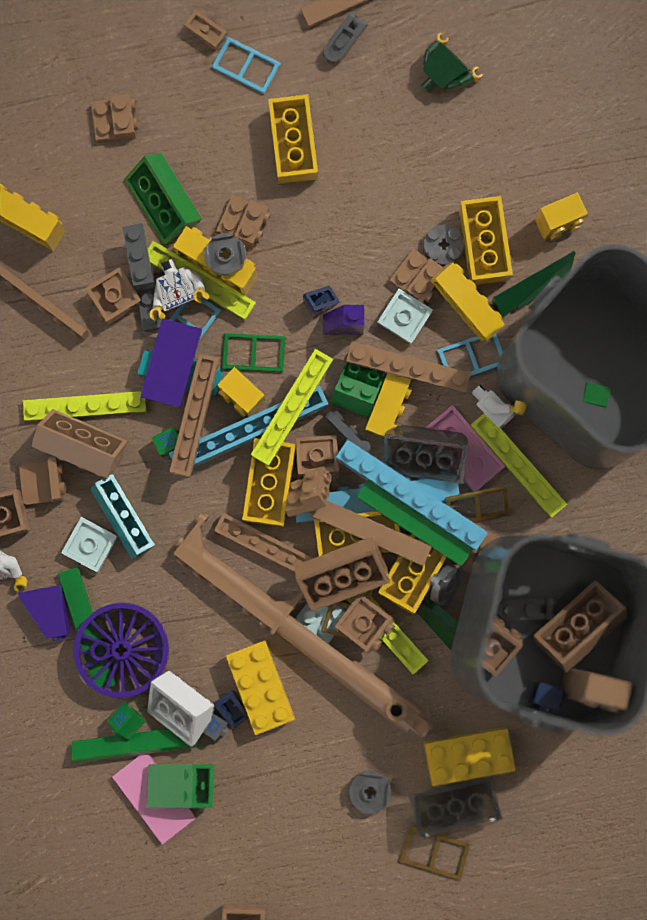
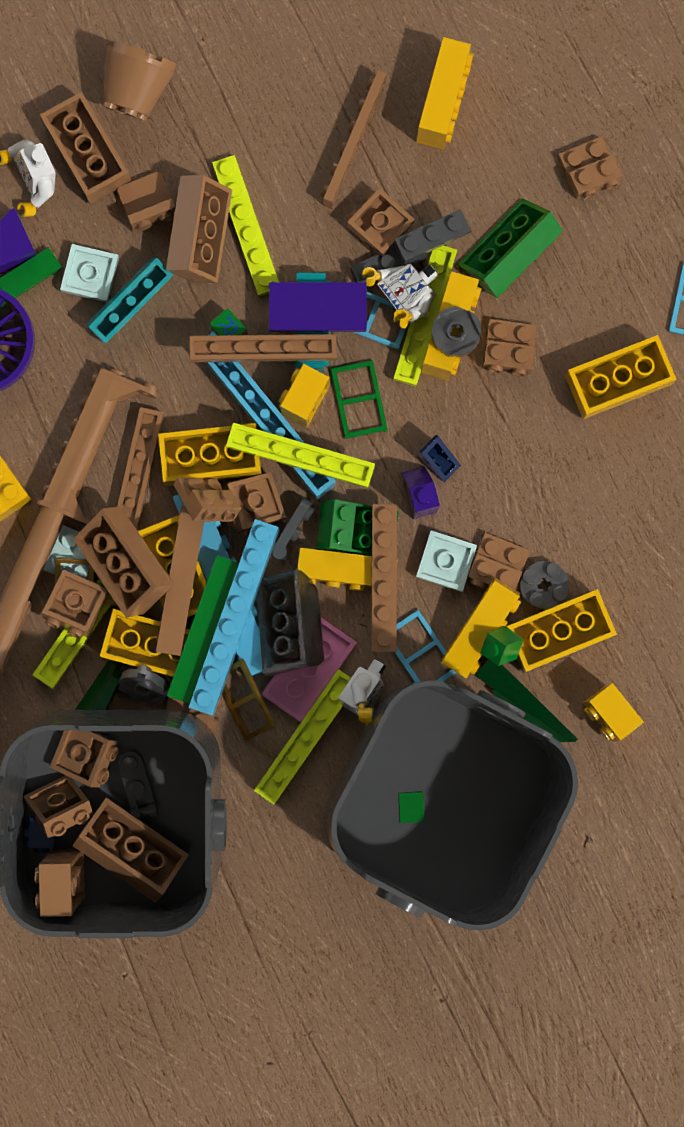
camera: 70 degrees right, 0 degrees up
none -> medium nougat plate [23,775,93,838]
none -> green brick [480,626,524,666]

